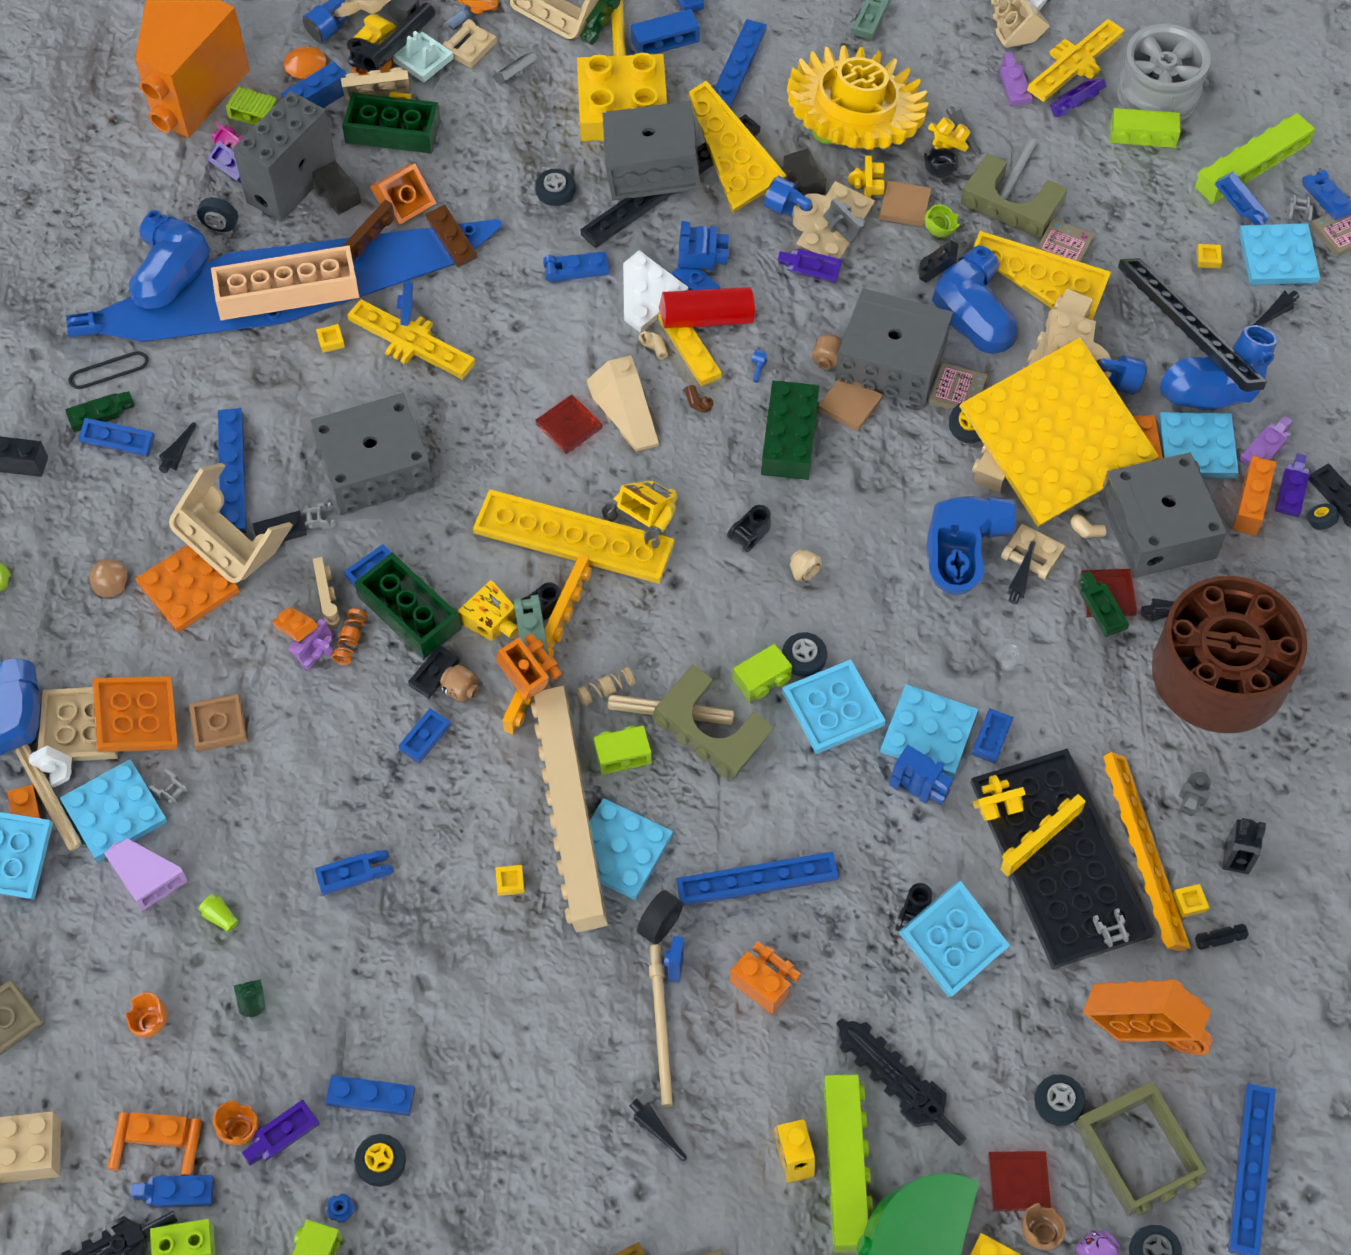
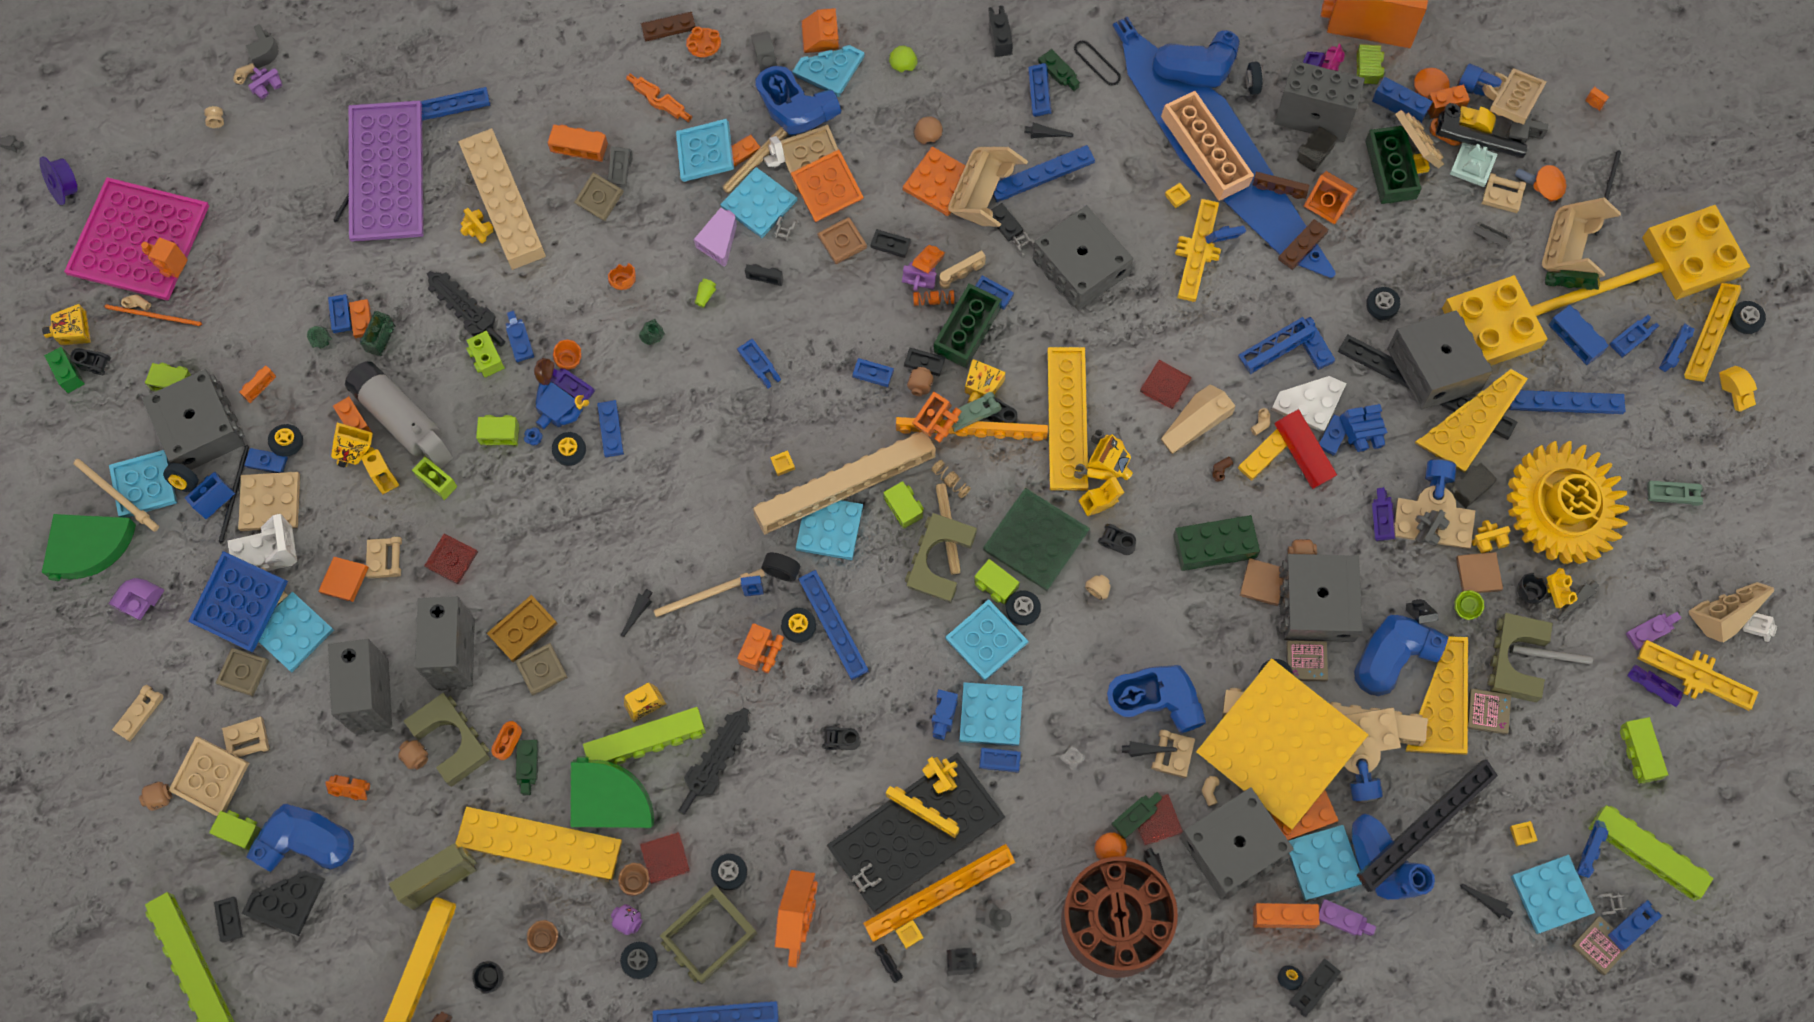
camera: 75 degrees right, 10 degrees up
orange plate [107,1112,202,1176] -> none
blue hand [752,349,767,383] -> none
medium azure plate [899,881,1010,997] -> none
light grey wheel [1117,24,1211,121] -> none
dark purple hinge [1275,453,1309,518] -> none
none -> blue torso [534,358,589,430]
none -> black plate [745,264,784,286]
none -> black wheel [781,608,816,643]
none -> black plate [870,229,911,258]
none -> clear green plate [983,488,1090,591]
none -> yellow brick [1078,477,1124,516]
none -> orange hair [1094,832,1128,860]
none -> blue fence [1238,317,1315,375]
none -> orange brick [1427,85,1470,119]

